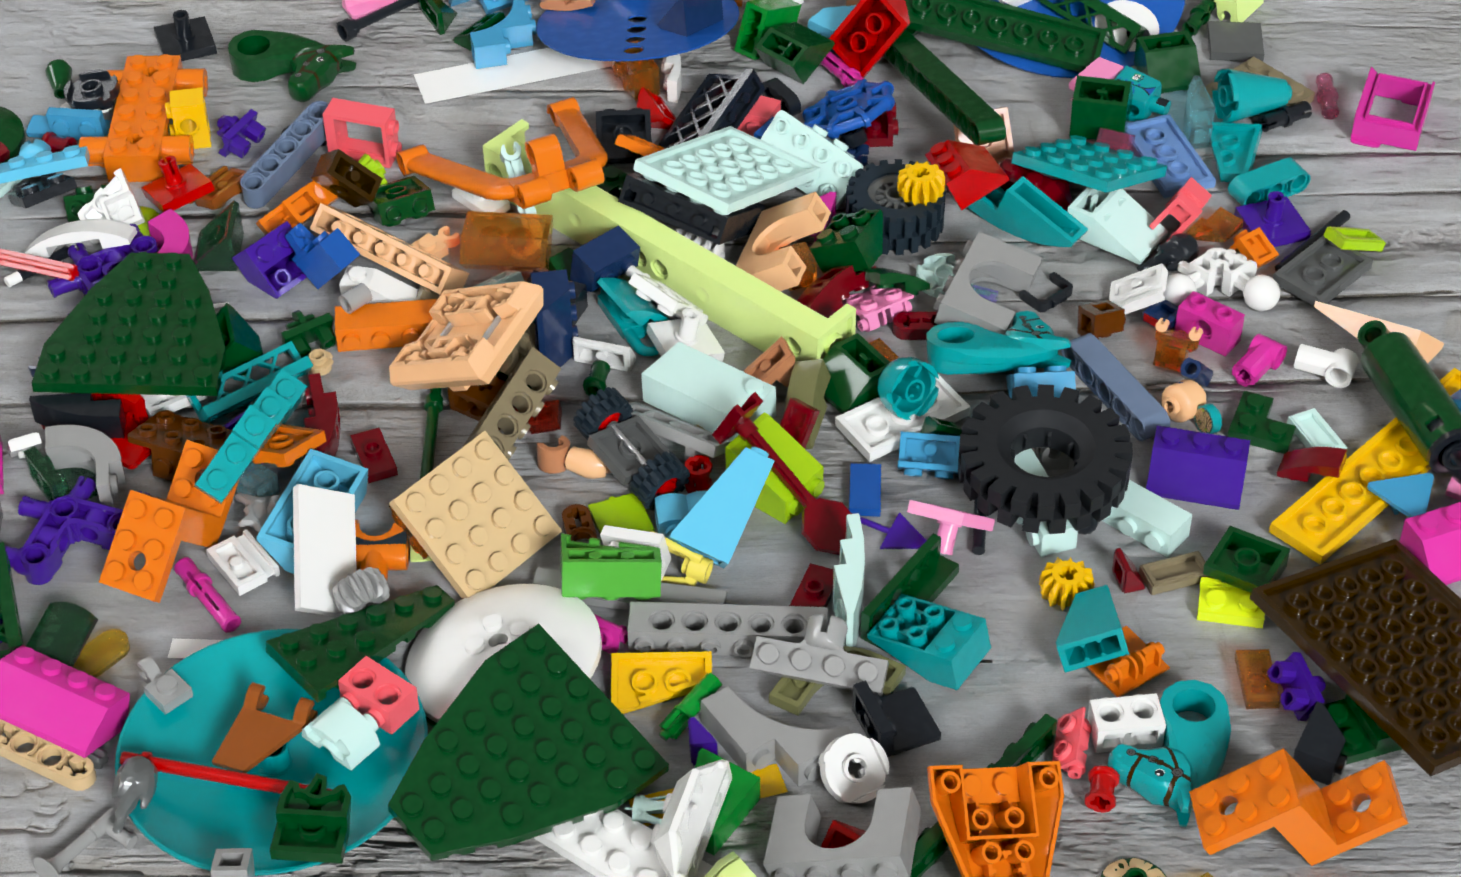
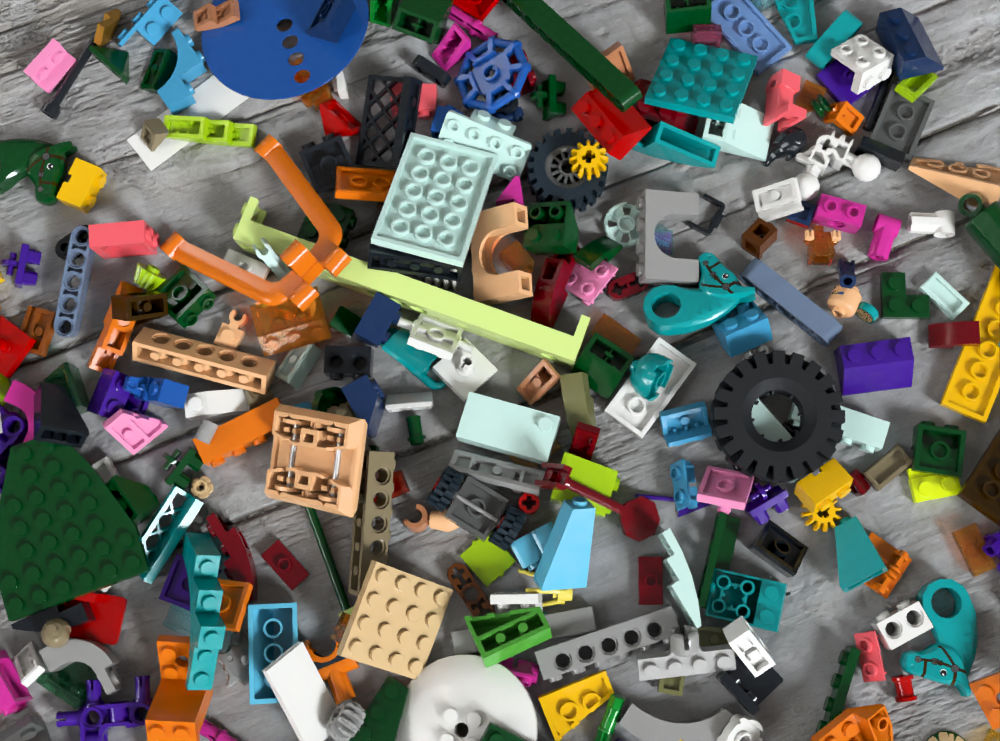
camera: 15 degrees left, 35 degrees up
reddish brown bracket [128,410,232,481] -> none
white plate [206,529,280,596] -> none
blue tile [849,463,881,517] -> none
dark green slope [920,416,962,436] -> none
none -> black slope [33,382,89,448]
none -> dark tan piece [41,618,71,648]
none -> yellow brick [56,158,107,214]
none -> bright pink wing [102,409,169,455]
none -> dark tan slope [140,118,169,152]
none -> lime slope [164,115,258,148]
none -> dark pink slope [431,23,471,71]
none -> dark green hips [530,74,566,121]
none -> dark azure hinge [670,459,699,511]
none -> white brick [722,616,776,678]
none -> dark purple hips [744,482,789,525]
none -> black slope [748,519,808,578]
none -> yellow brick [794,458,853,514]
none -> dark green bush [810,94,832,117]
none -> white bracket [830,34,894,95]
none -> black slope [854,136,906,172]
none -> dark blue slope [875,8,944,80]

